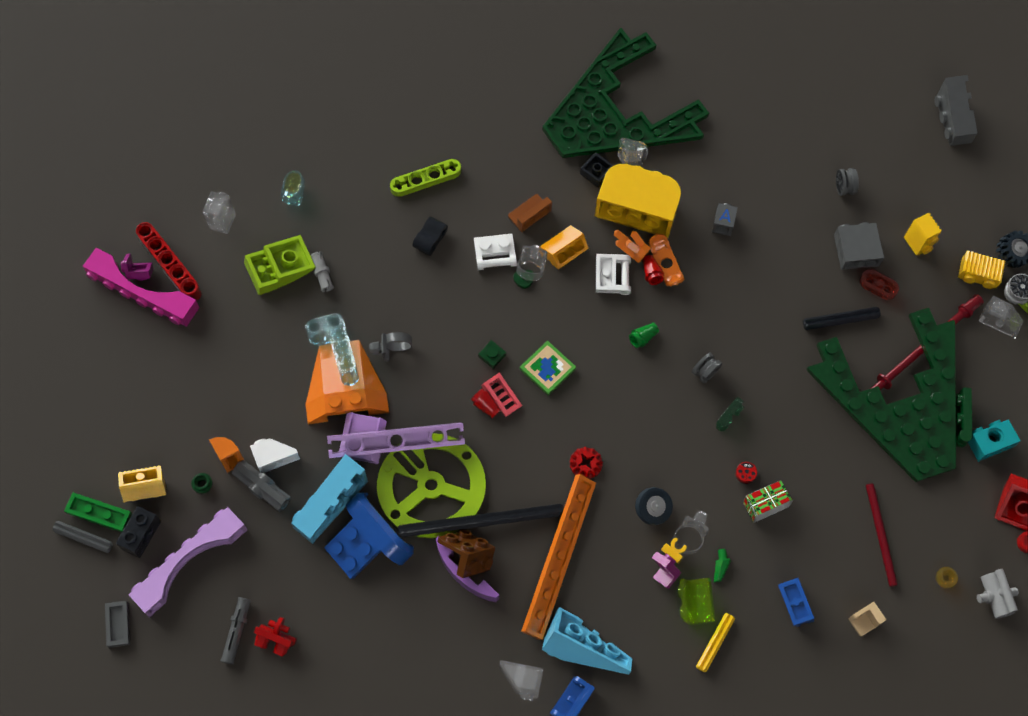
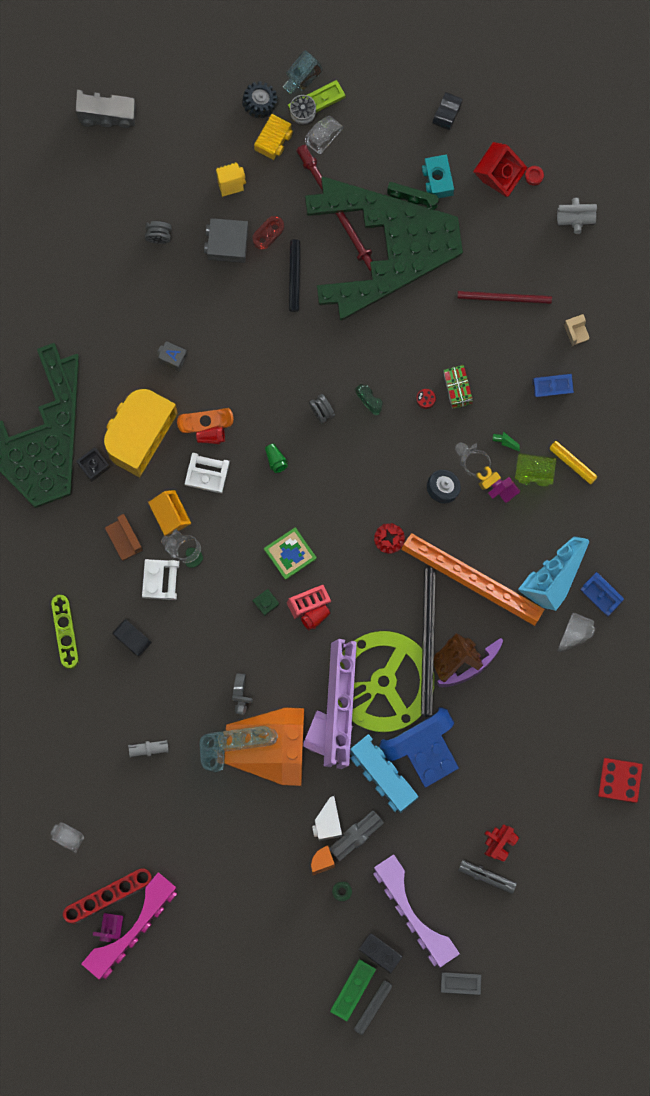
camera: 75 degrees left, 10 degrees up
yellow brick [118,465,166,502] -> none
lime slope [244,235,315,295] -> none
clear light blue rock [281,171,305,206] -> none
orange rock [614,230,651,263] -> none
clear slope [617,138,648,166] -> none
clear yellow plate [936,567,958,588] -> none

